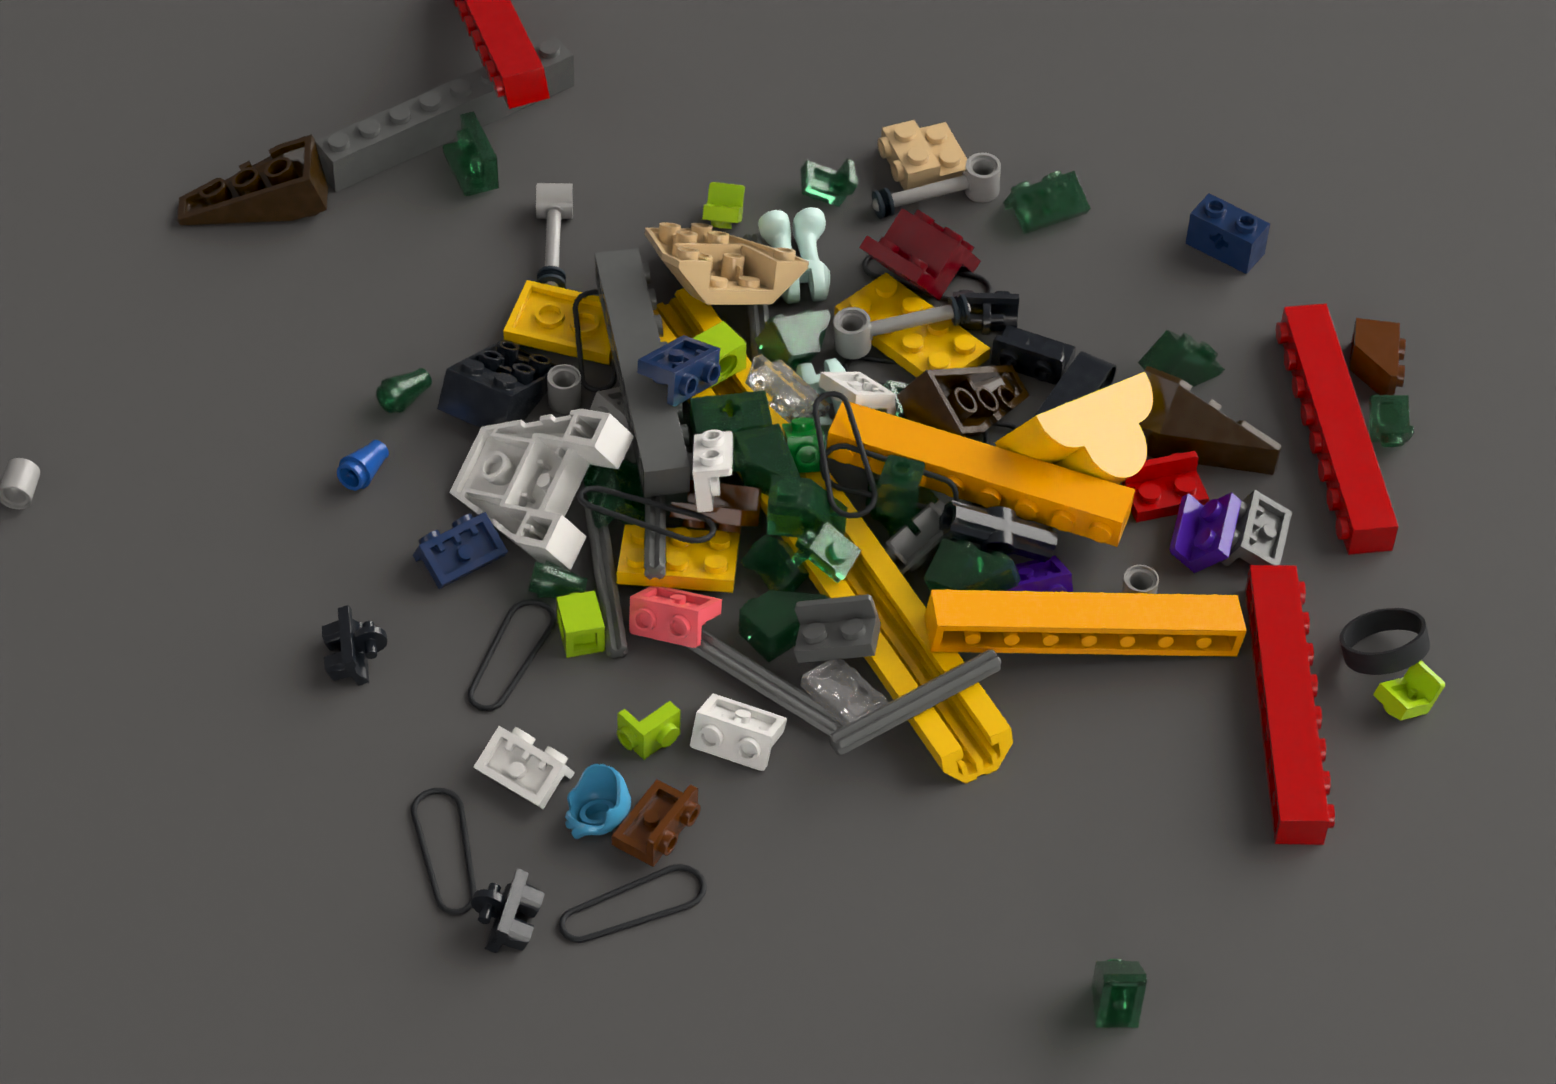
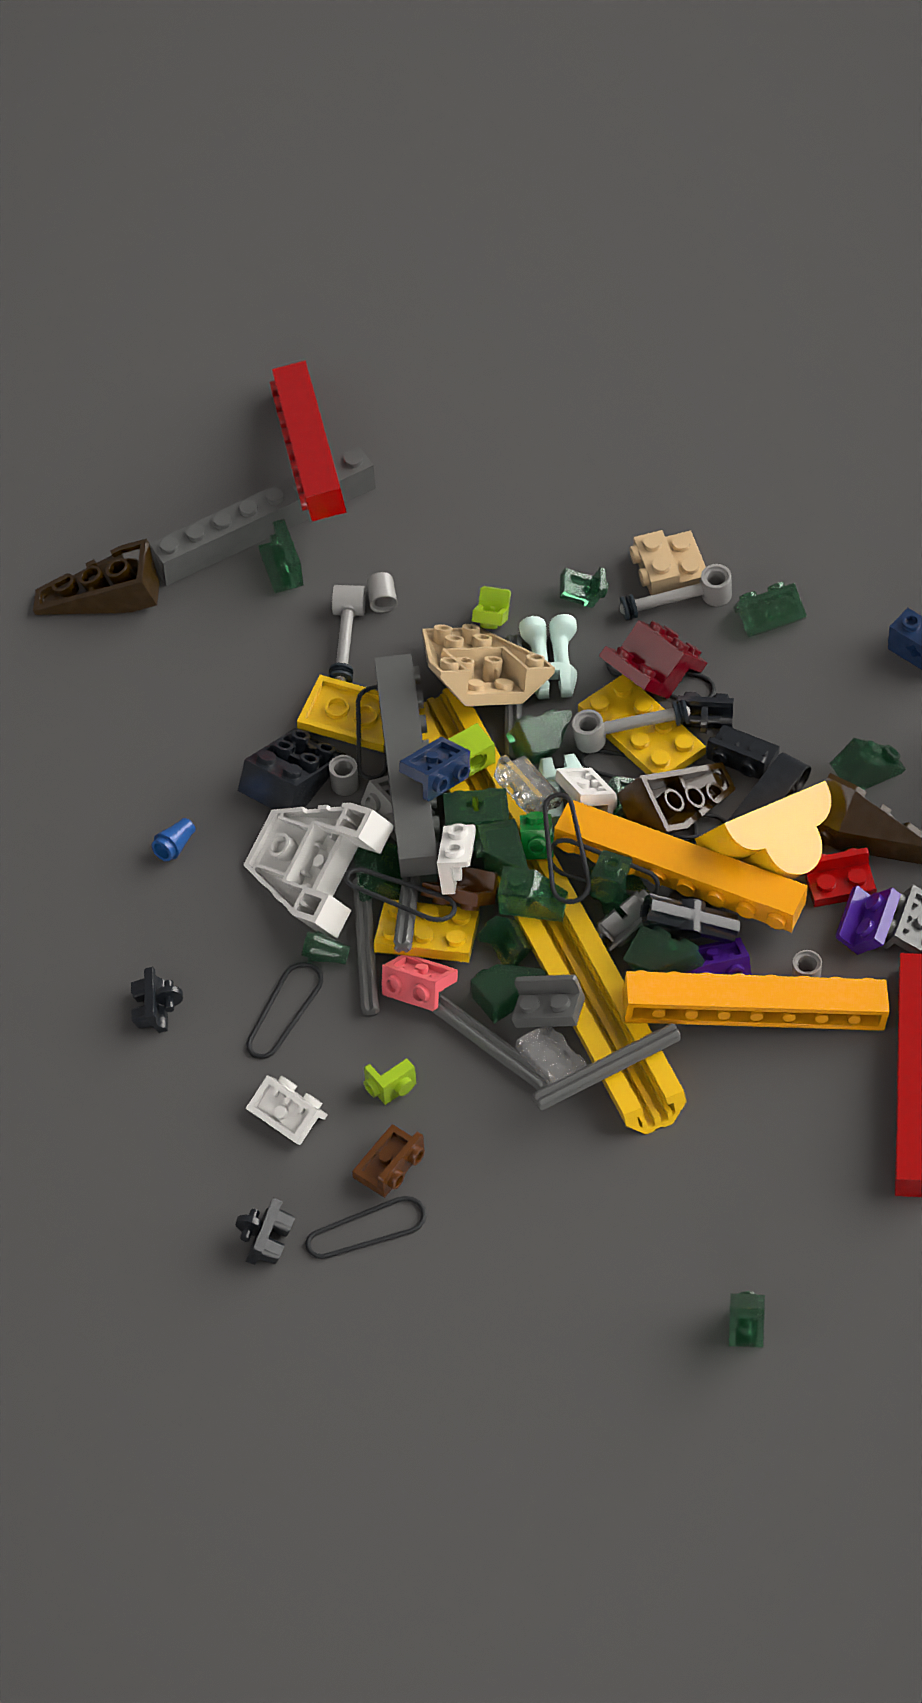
camera: 10 degrees right, 5 degrees up
clear green cone [376,368,432,413] -> none
black piece [411,788,476,915] -> none
dark blue bracket [413,512,508,589] -> none
lime brick [556,591,605,658] -> none
dark azure hair [565,764,631,839] -> none
white bracket [690,693,787,771] -> none
clear green bracket [792,521,862,583] -> none
none -> light grey beam [366,572,397,613]

